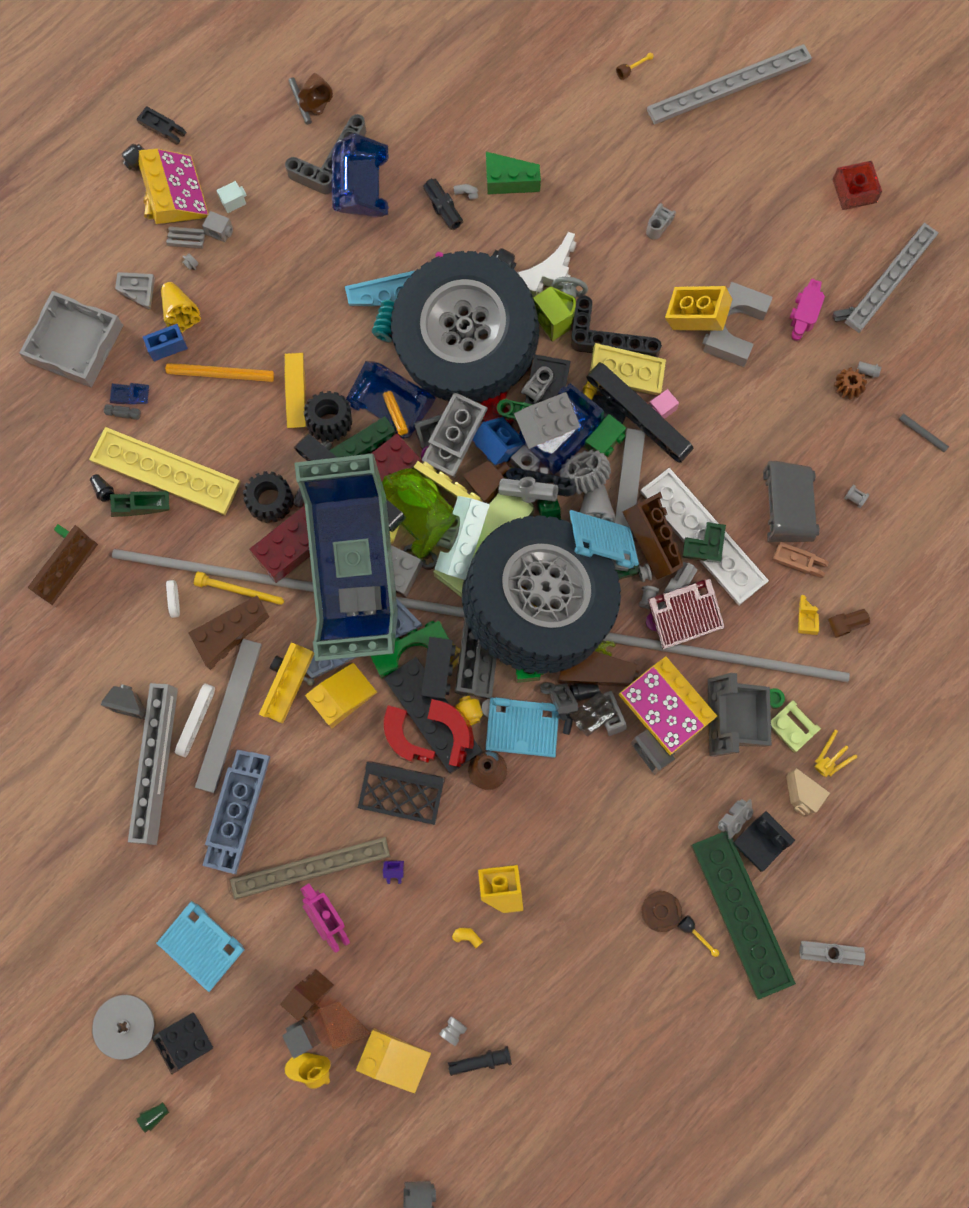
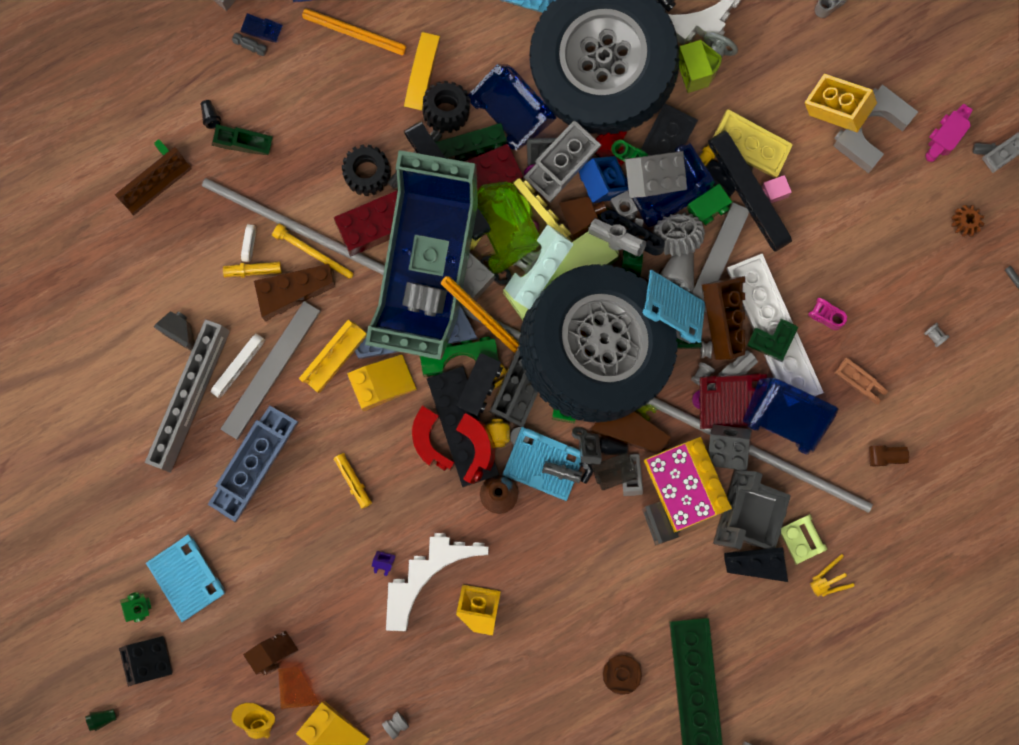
camera: 15 degrees right, 5 degrees up
light yellow plate [89,427,241,515] -> none
light grey piece [92,995,155,1059] -> none
dark tan tile [230,837,391,899] -> none
black hinge [269,655,315,686] -> none
dark grey brick [282,1020,321,1059] -> none
dark pink hinge [300,883,350,953] -> none
black fence [358,761,446,825] -> none
teal piece [372,300,395,342] -> none
light orange axle [383,391,408,435] -> none
yellow arm [452,928,483,949] -> none
light grey piece [521,367,553,404] -> none
black beam [571,296,662,358] -> none
hinge [677,915,719,957] -> none
light grey hinge [718,799,753,839] -> none
black bracket [733,811,795,872] -> none
dark grey windscreen [763,461,820,543] -> none
green tile [770,688,785,709] -> none
tan slope [786,768,830,816] -> none
yellow slope [798,595,819,635] -> none
light grey pin [857,361,881,379] -> none
none -> green brick [120,592,152,622]
none -> yellow pin [223,261,282,278]
none -> yellow pin [333,453,372,509]
none -> white arch [386,533,489,631]
none -> light orange axle [441,276,519,353]
none -> dark grey pin [542,461,583,484]
none -> dark grey brick [709,424,752,471]
none -> black wing [724,547,788,582]
none -> clear blue windscreen [743,378,839,455]
none -> dark pink piece [808,298,847,330]

